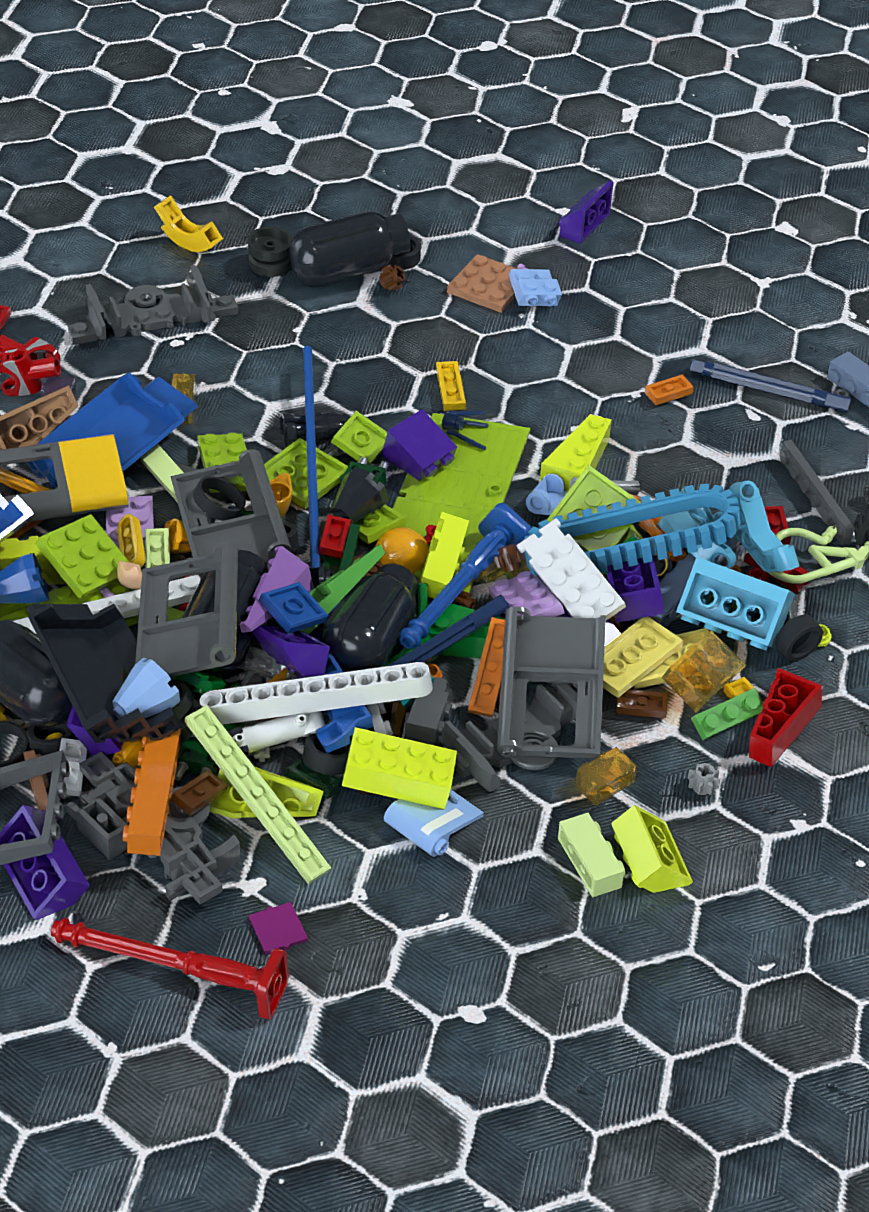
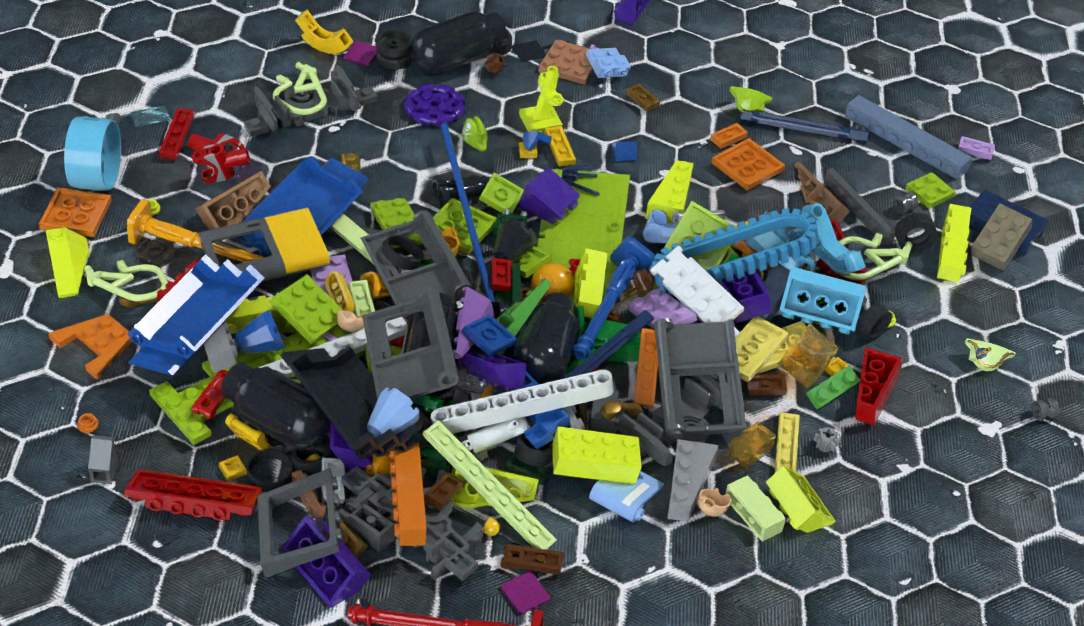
camera: 10 degrees left, 0 degrees up
none -> yellowish green piece [272,62,327,115]
none -> pearl gold plate [337,518,368,559]
none -> magenta piece [344,41,377,66]
none -> dark purple plate [404,84,466,126]
none -> lime hat [462,116,488,152]
none -> yellow hinge [483,517,530,547]
none -> reddish brown plate [500,544,564,575]
none -> black piece [512,40,570,62]
none -> neon yellow piece [519,66,564,133]
none -> yellow tile [519,142,538,158]
none -> blue tile [523,131,552,151]
none -> pearl gold bar [600,400,644,420]
none -> blue tile [612,141,637,162]
none -> pearl gold plate [626,83,660,112]
none -> light grey wedge [667,439,719,522]
none -> light nougat hair [696,488,731,517]
none -> orange plate [711,138,785,191]
none -> lime hat [729,86,773,112]
none -> light yellow tile [774,412,800,474]
none -> medium nougat wedge [795,161,850,224]

